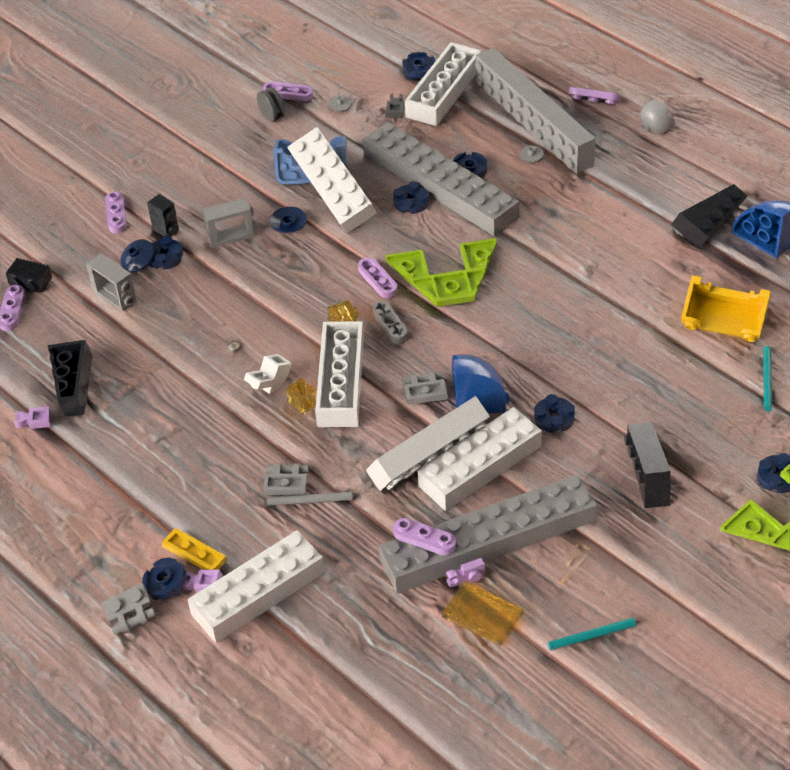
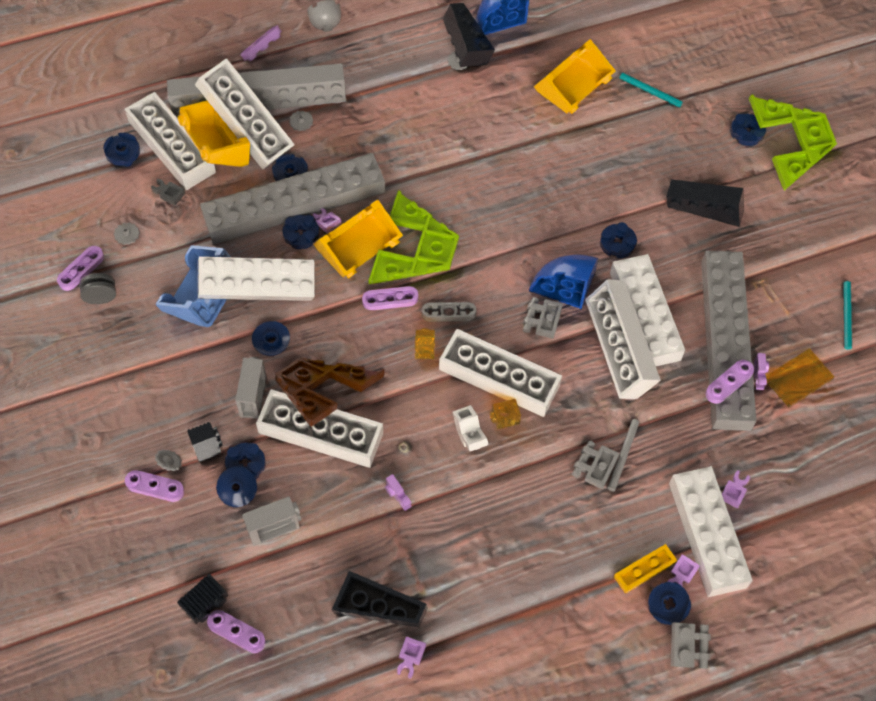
camera: 70 degrees left, 15 degrees up
none -> light grey piece [155,449,182,471]
none -> yellow windscreen [178,100,250,167]
none -> white brick [195,58,295,170]
none -> white brick [256,389,383,468]
none -> reddish brown wing [275,358,385,427]
none -> yellow windscreen [313,200,403,279]
none -> lavender plate [313,208,342,234]
none -> lavender plate [385,474,412,511]
none -> lavender plate [722,470,750,509]

